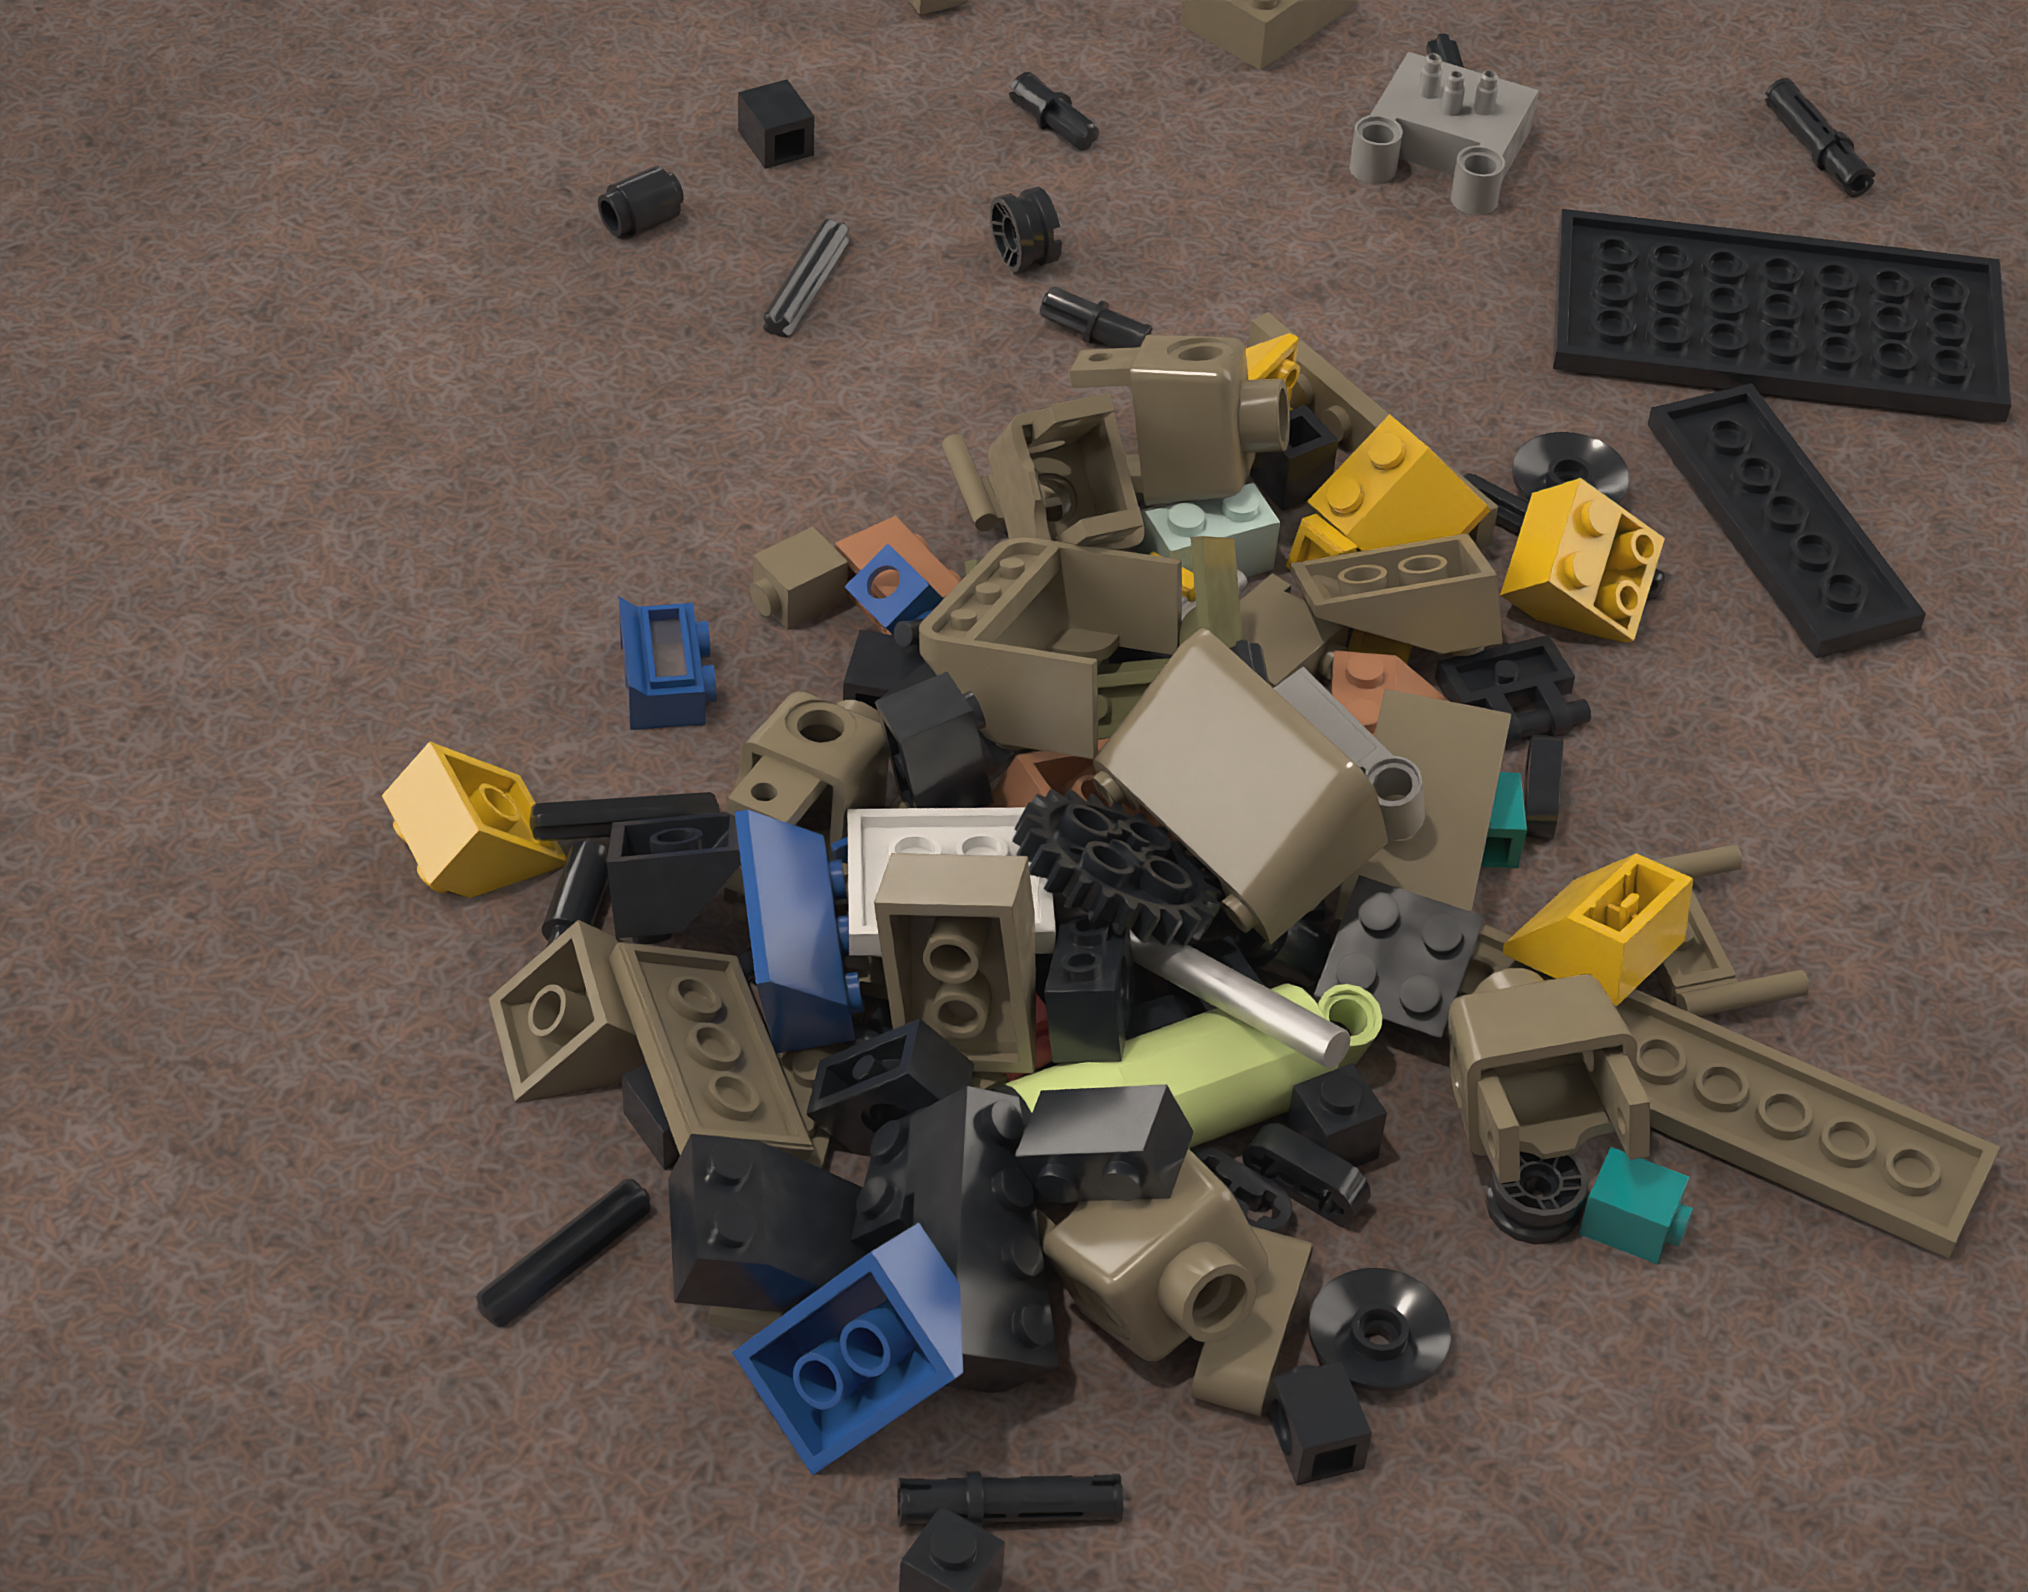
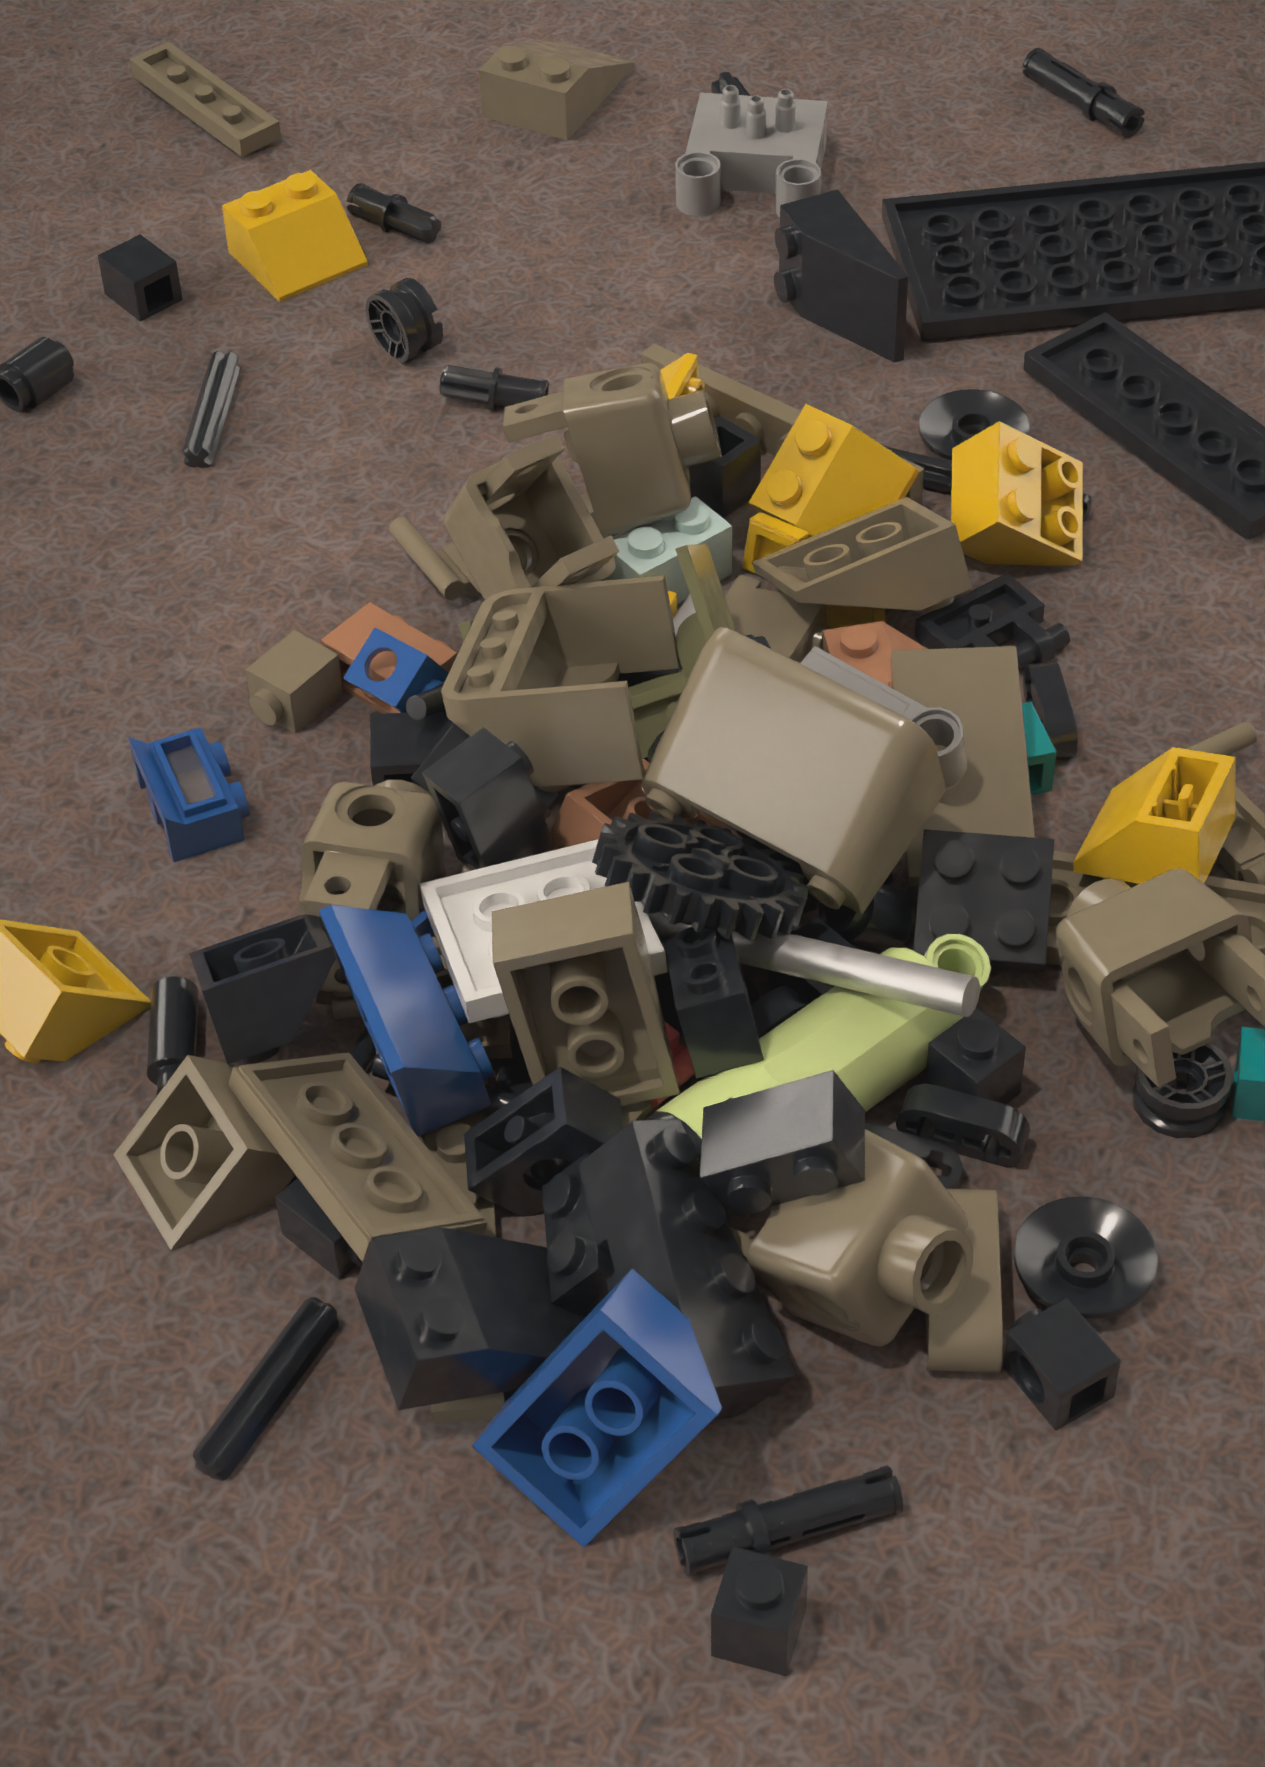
camera: 10 degrees left, 0 degrees up
black axle [530,792,719,842] -> none
none -> yellow slope [222,170,368,302]
none -> black slope [774,189,908,363]

